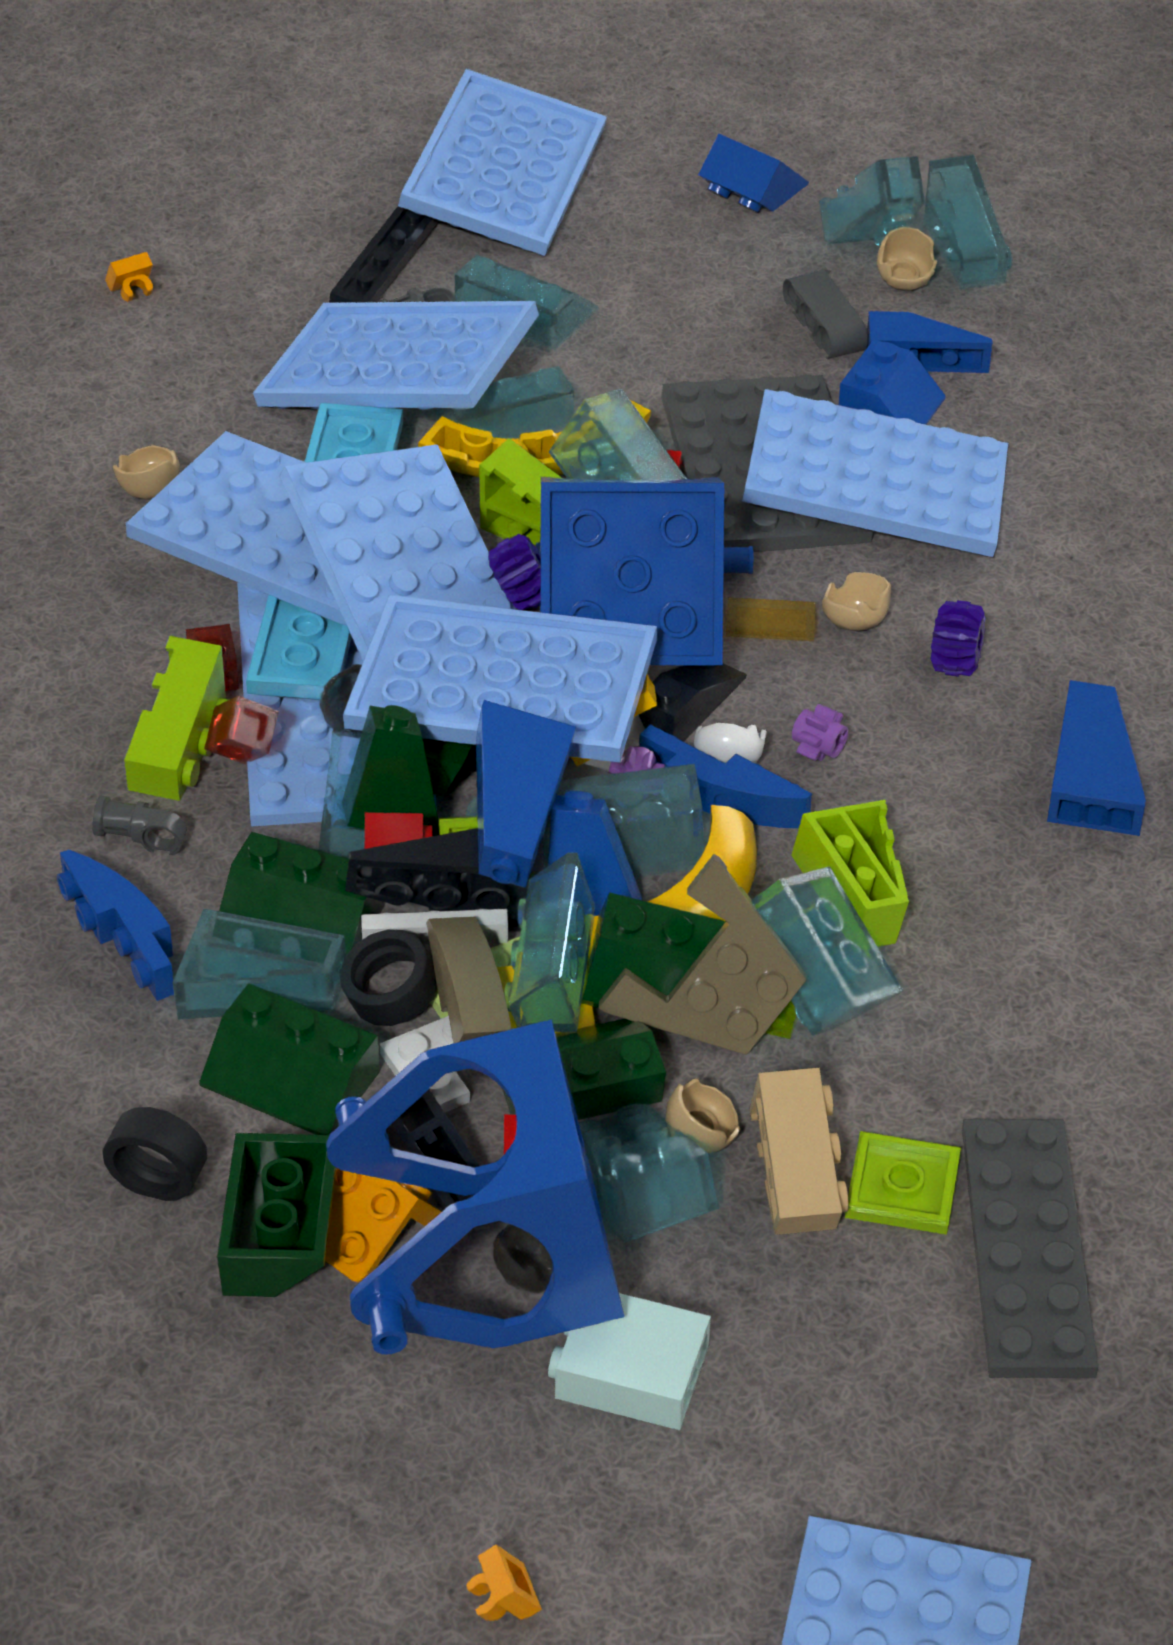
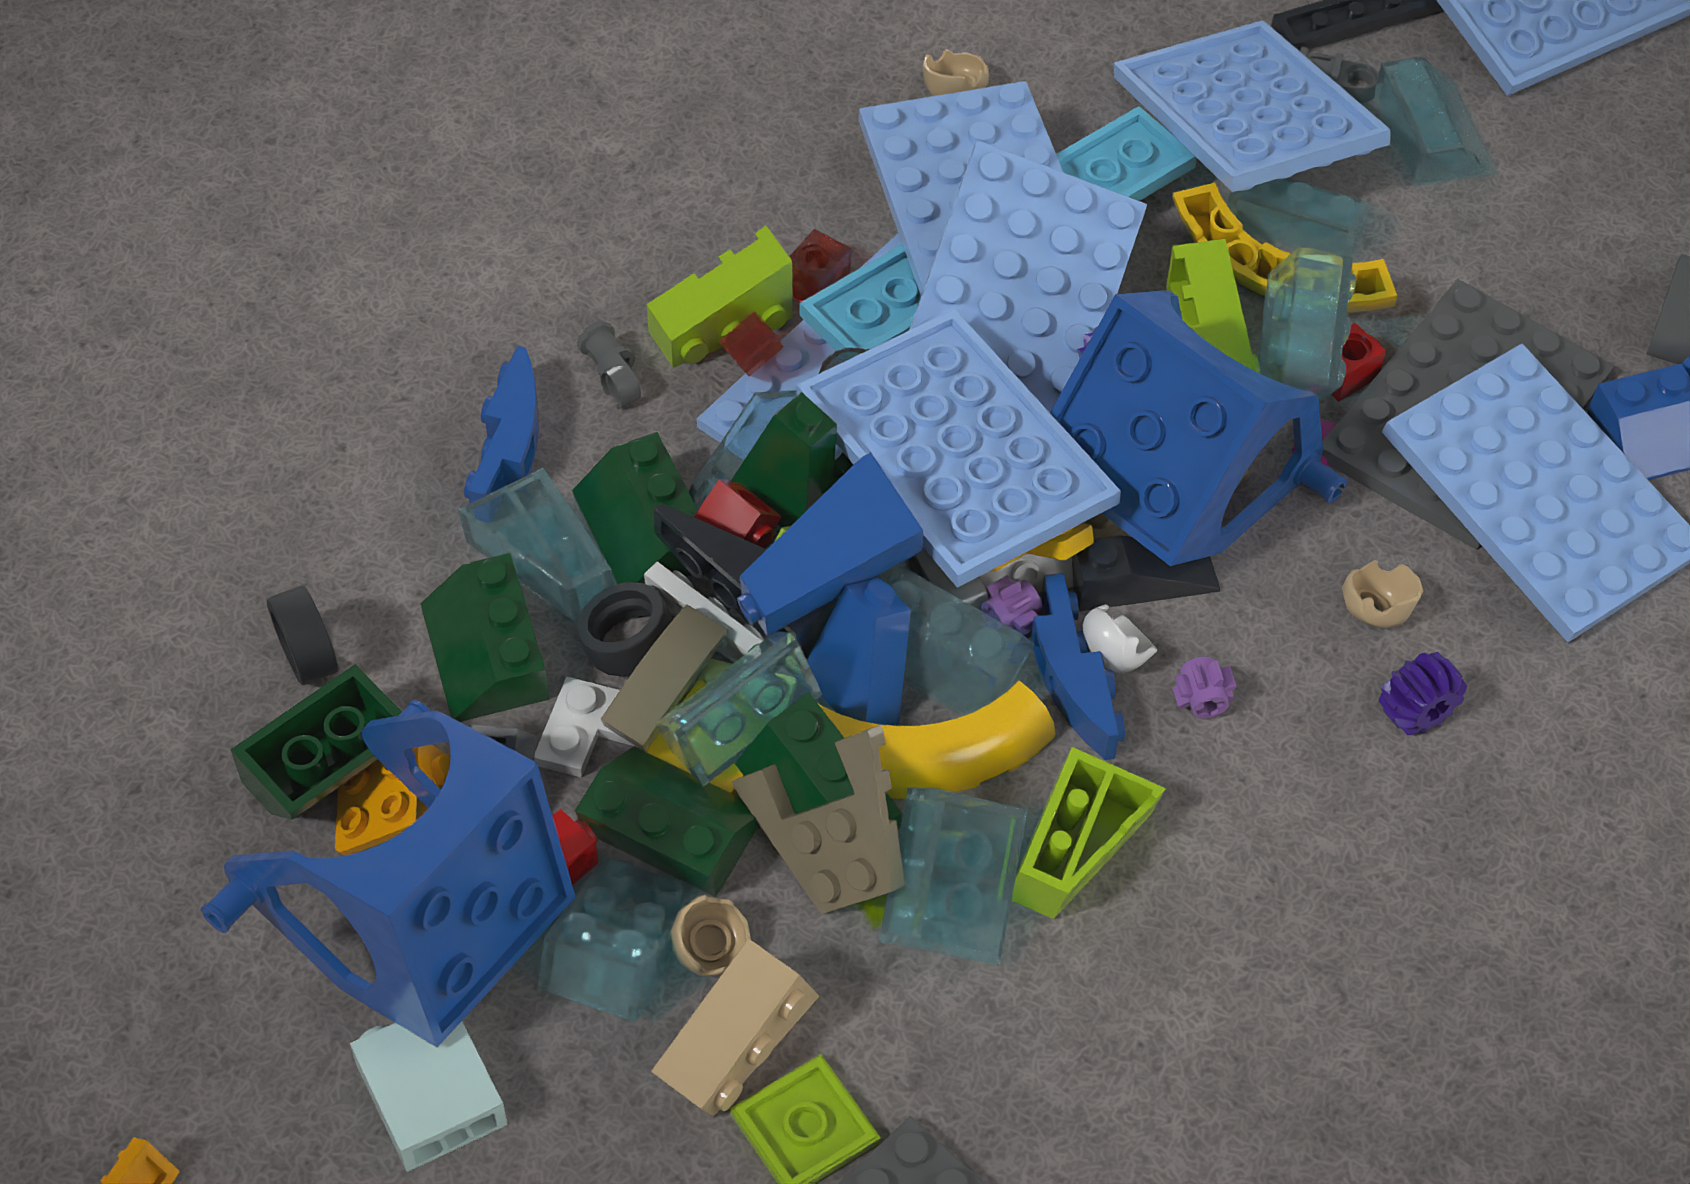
camera: 45 degrees right, 10 degrees up
clear yellow tile [726,597,815,641] -> none
blue slope [1047,680,1146,836] -> none

